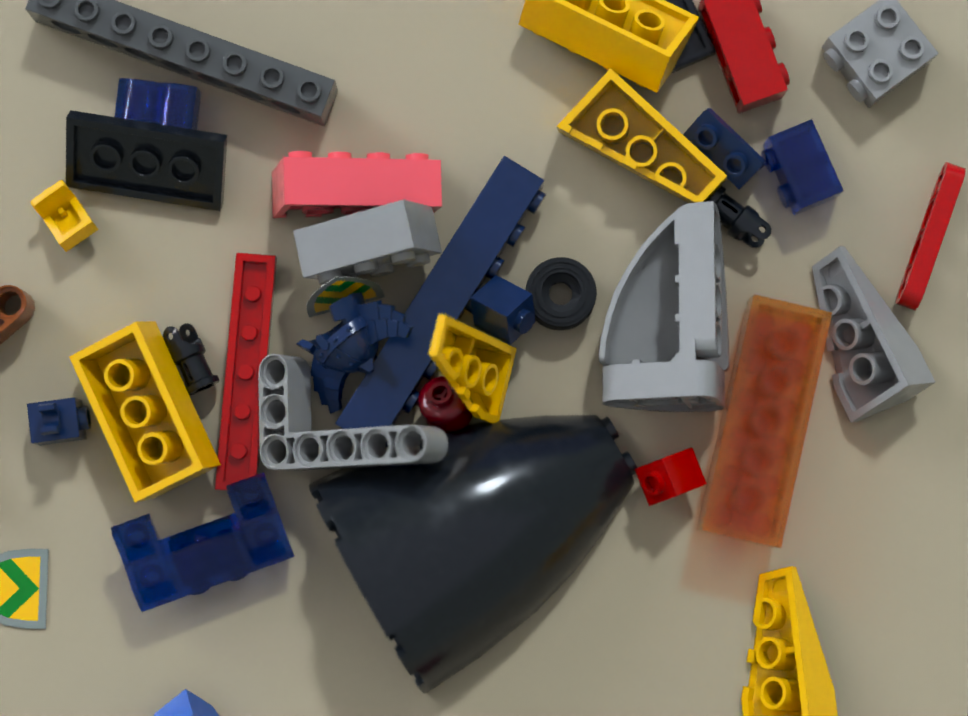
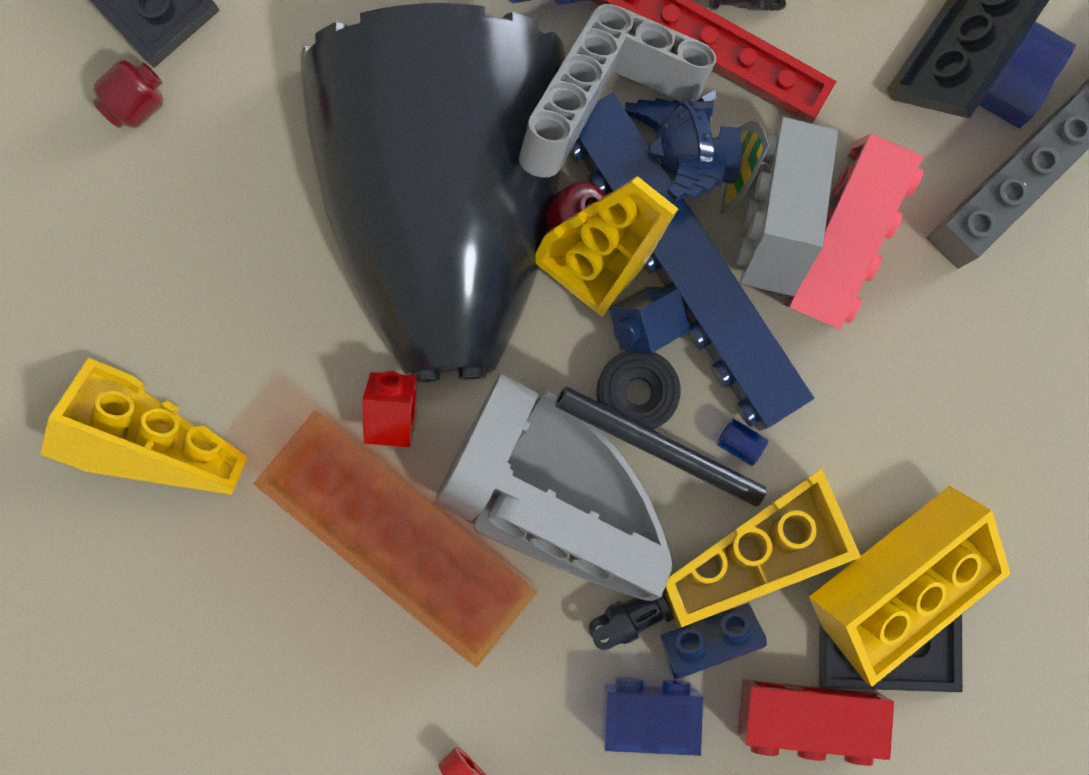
camera: 115 degrees right, 0 degrees up
light grey wedge [812,246,936,423] -> none
none -> black piece [555,386,767,507]
none -> clear blue hinge [716,418,768,467]

